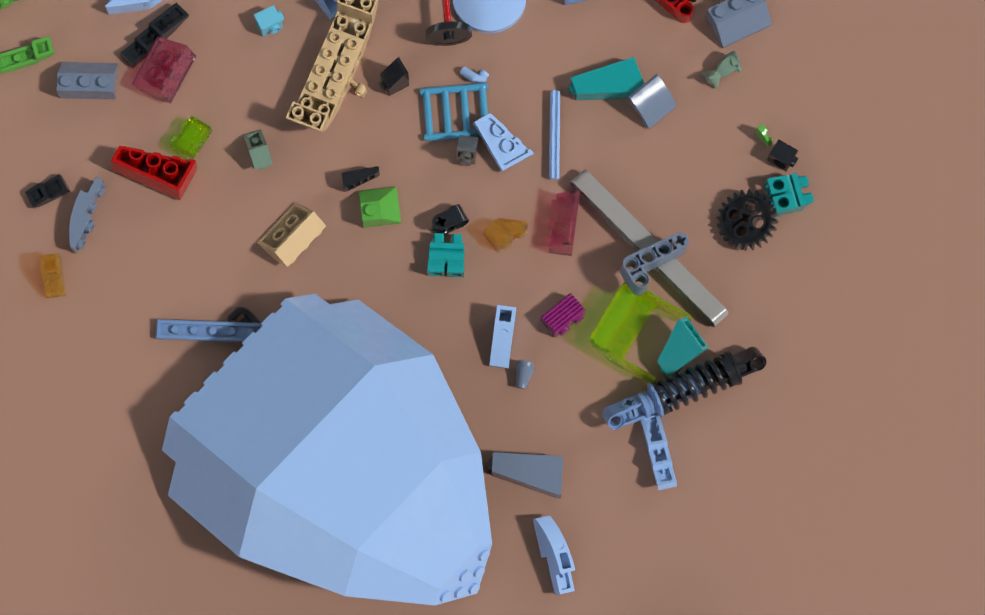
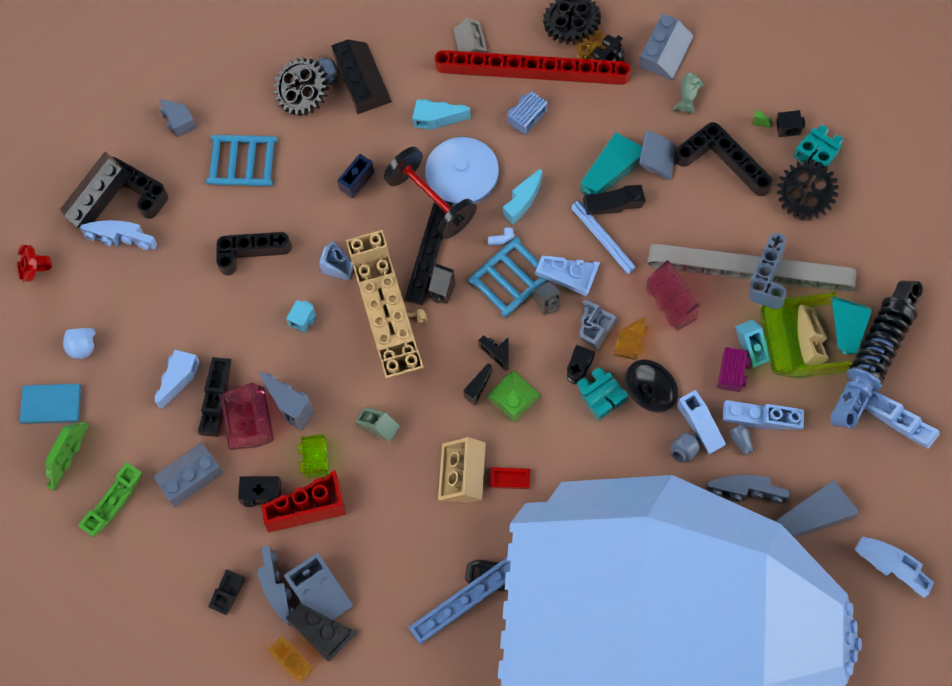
camera: 30 degrees left, 5 degrees down
none -> black brick [238,476,282,507]
none -> sand blue slope [259,371,315,430]
none -> sand blue slope [284,552,353,620]
none -> black wing [285,603,357,662]
none -> black tile [404,201,453,305]
none -> black slope [478,335,509,371]
none -> red tile [490,467,530,490]
none -> medium azure slope [503,169,542,225]
none -> sand blue slope [579,299,619,351]
none -> black slope [583,185,646,215]
none -> black dish [625,359,678,413]
none -> sand blue head [670,433,700,462]
none -> black beam [676,122,772,196]
none -> sand blue slope [706,475,790,504]
none -> light blue slope [723,400,804,430]
none -> medium azure slope [735,319,771,368]
none -> tan slope [798,305,828,368]

